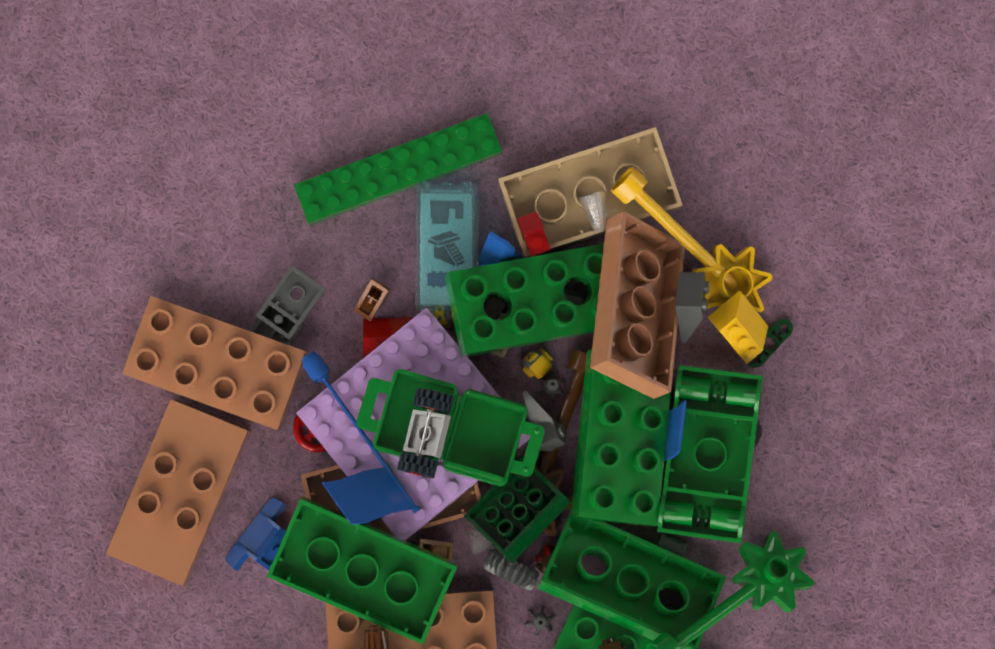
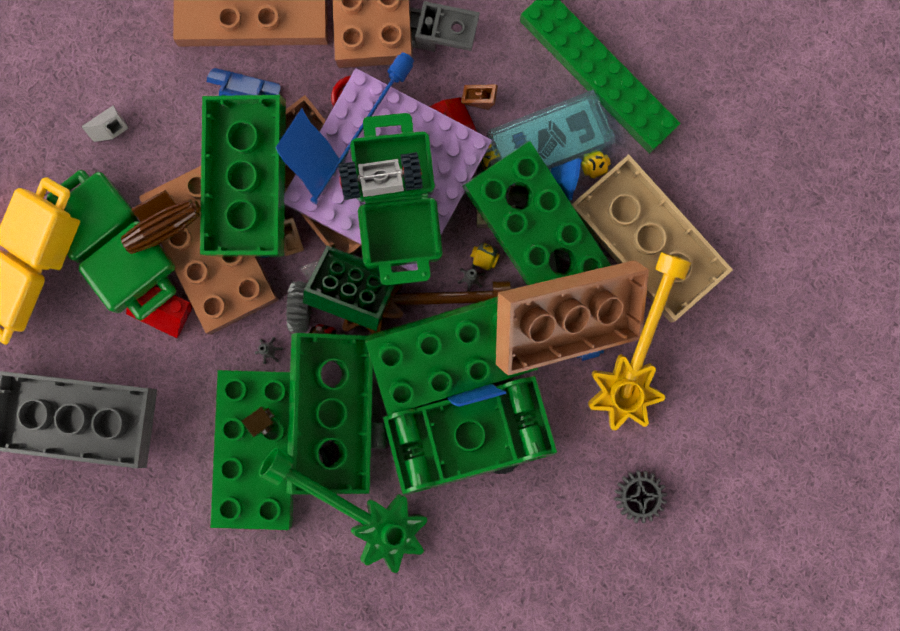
camera: 65 degrees right, 0 degrees up
red slope [517,211,551,257] -> none
dark grey slope [523,391,567,453] -> none
clear piece [579,191,618,233] -> none
dark grey slope [675,272,710,343] -> none
yellow slope [708,290,768,364] -> none
dark green beam [747,319,793,368] -> none
none -> yellow head [581,151,611,178]
none -> dark grey gear [614,470,667,523]

